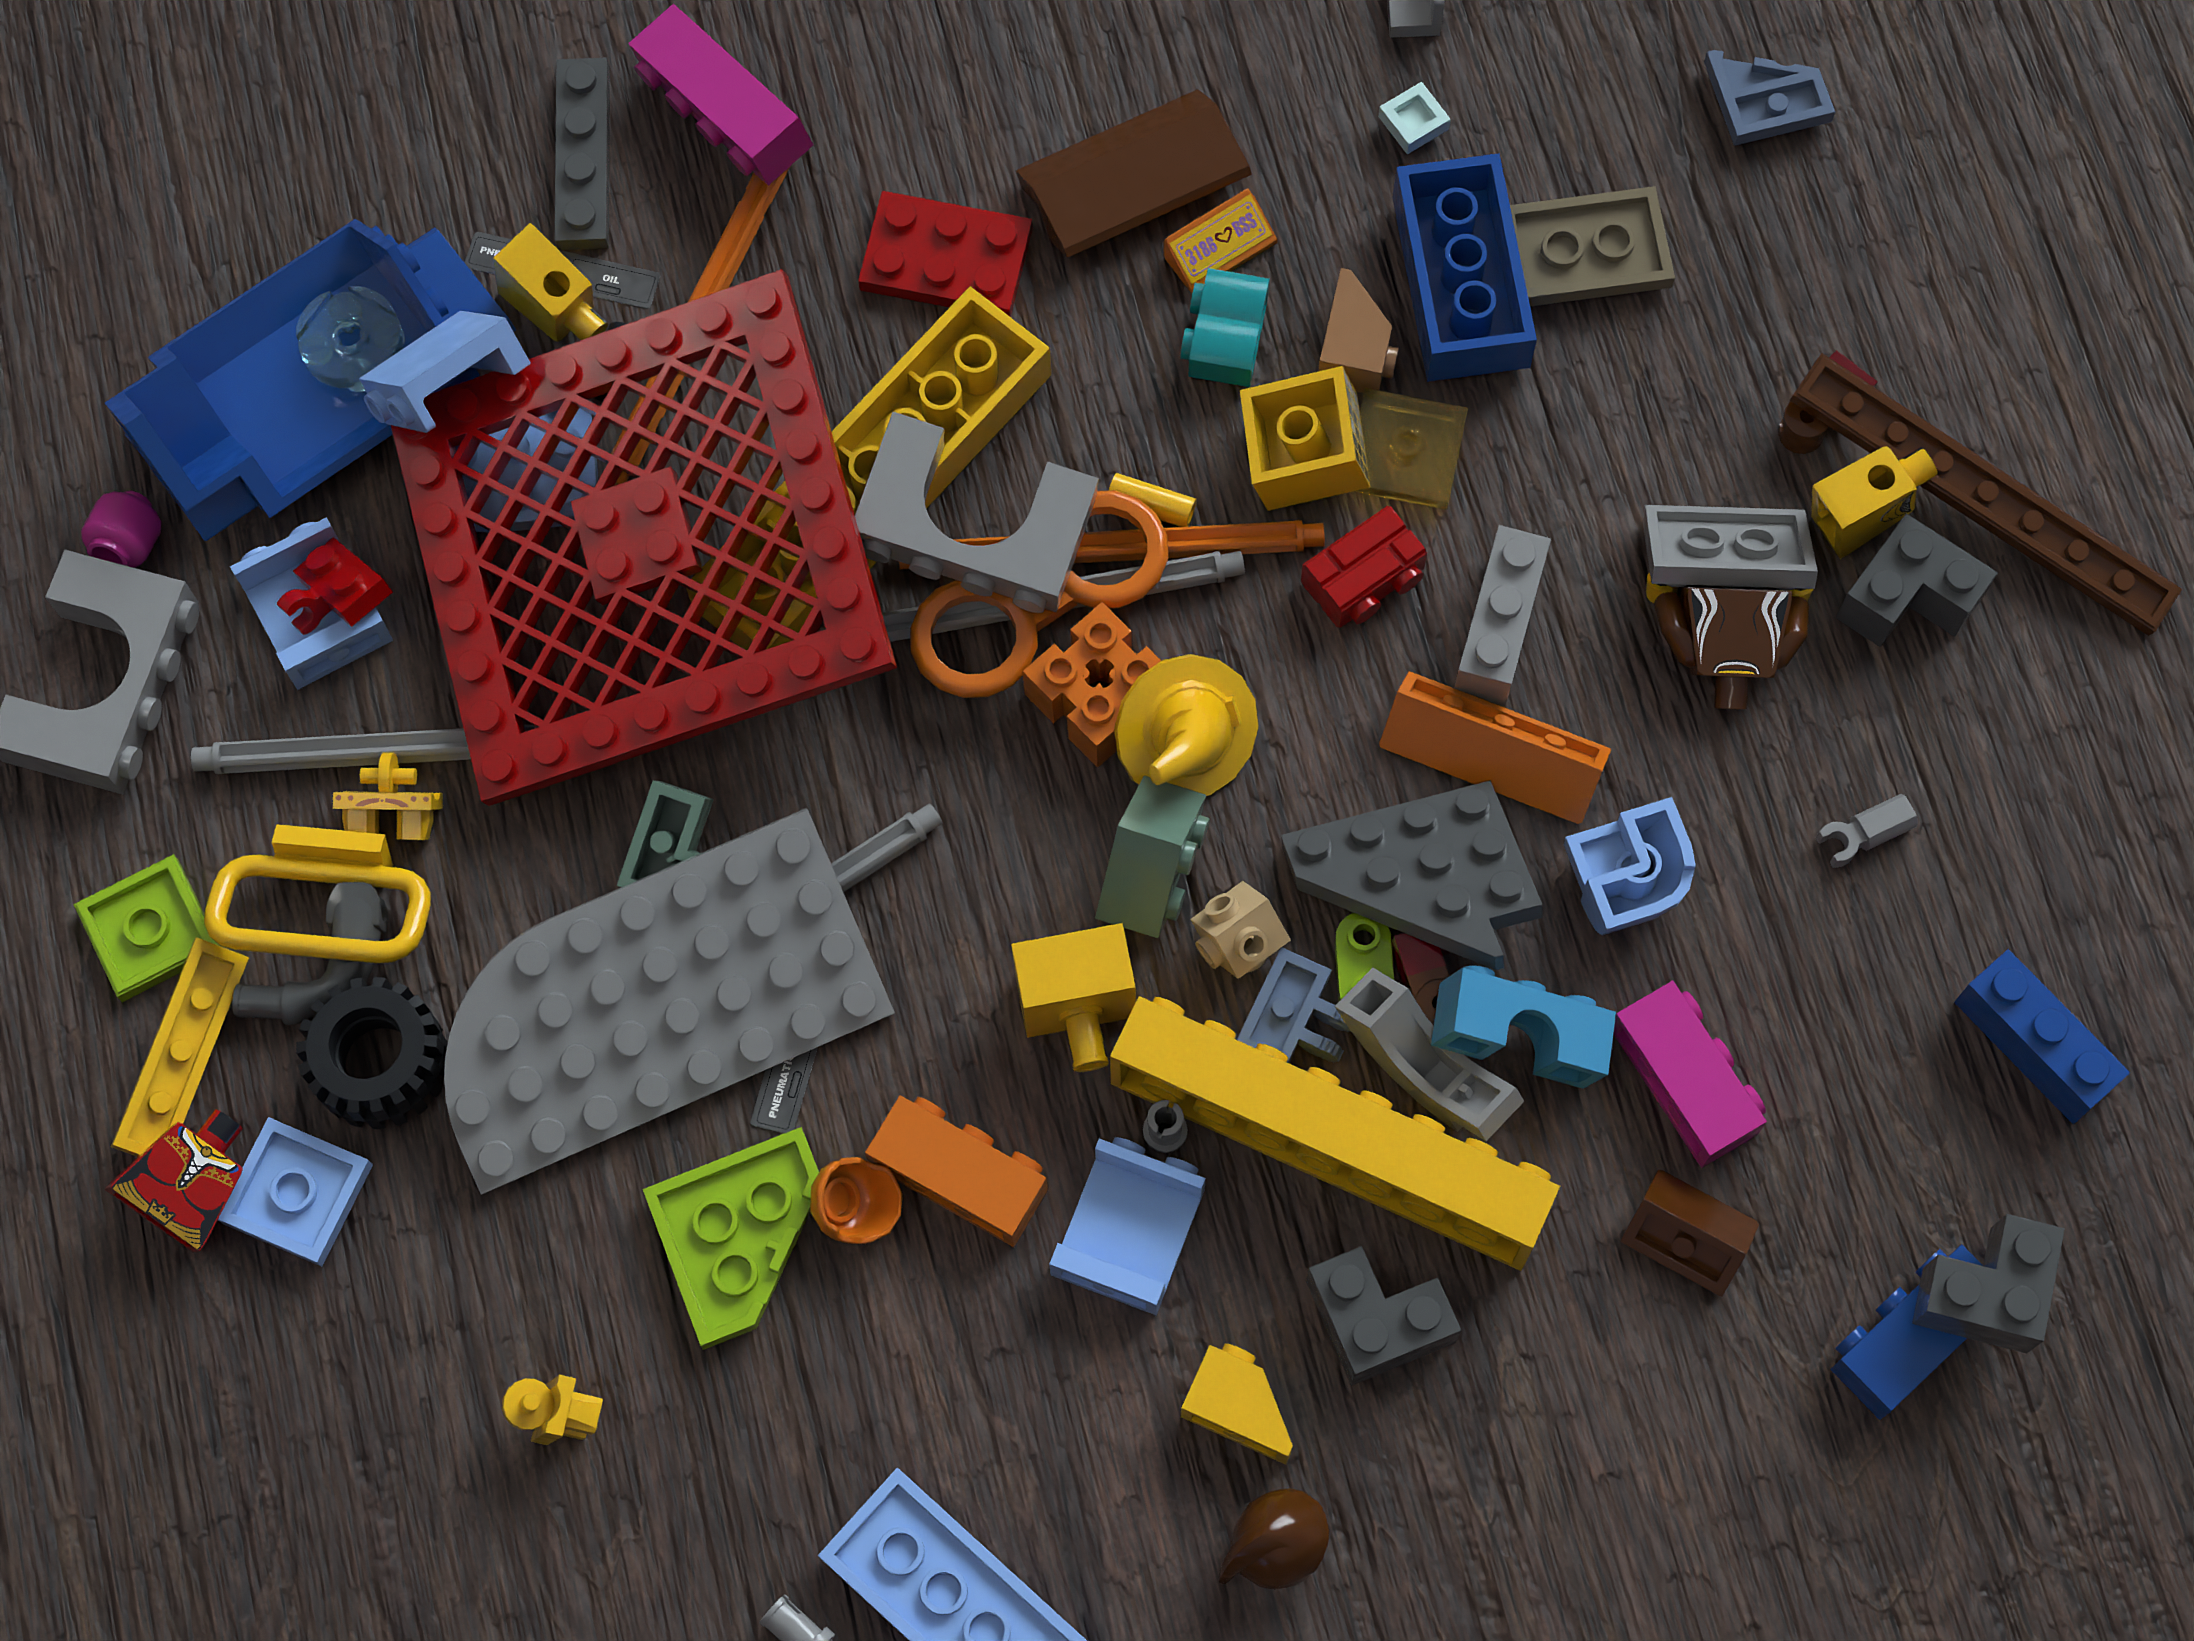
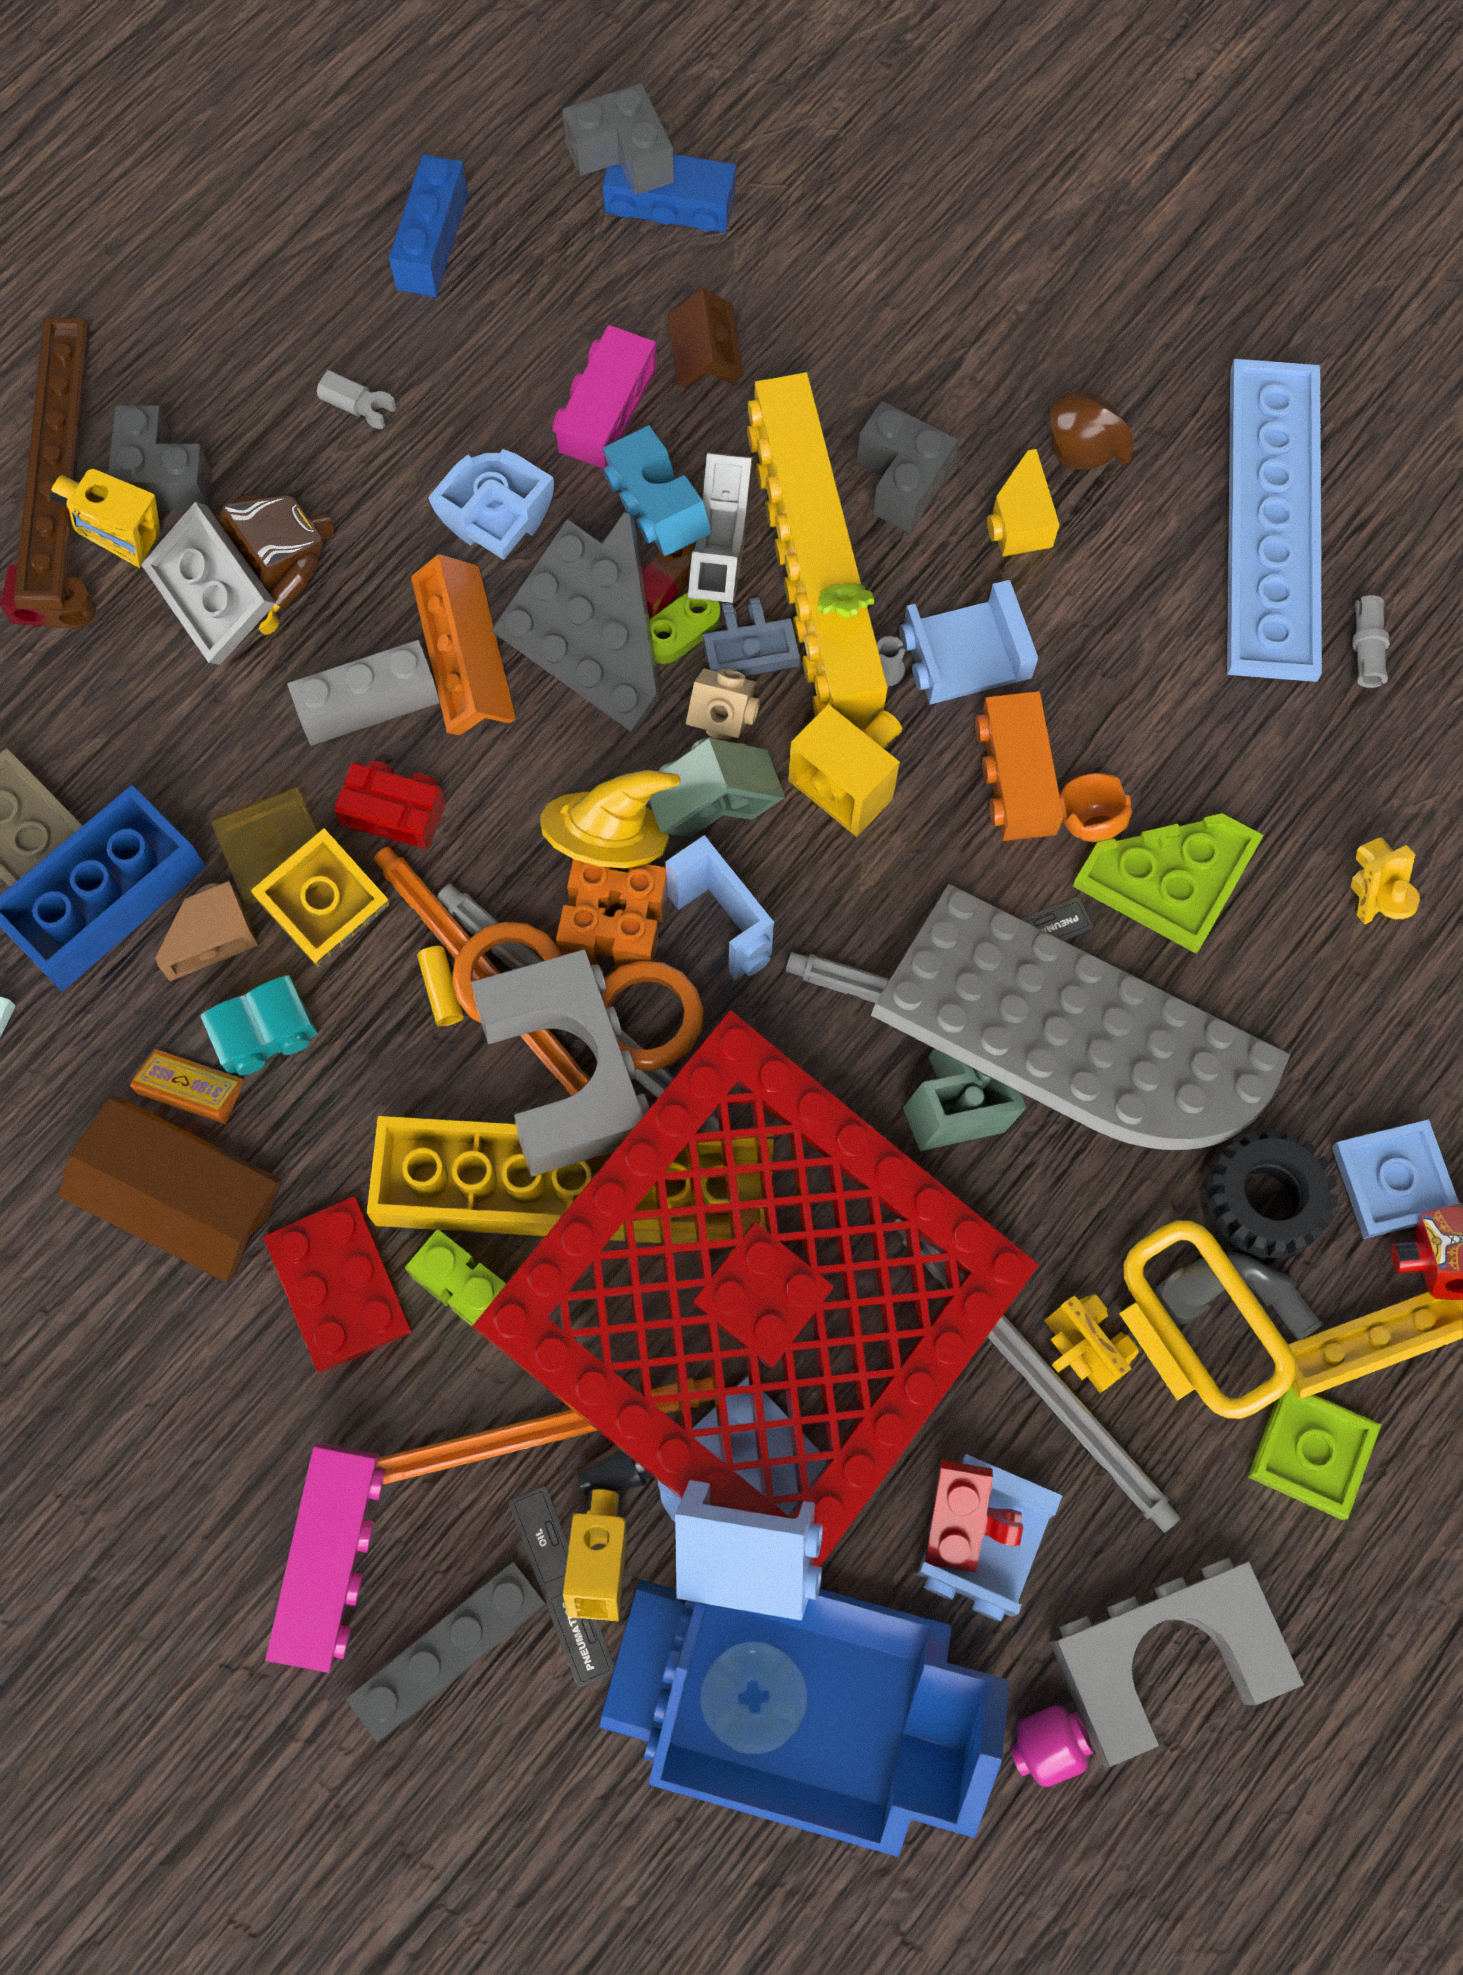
camera: 130 degrees left, 0 degrees up
none -> lime piece [405,1229,506,1326]
none -> light blue panel [666,835,774,981]
none -> lime plant [817,583,874,618]

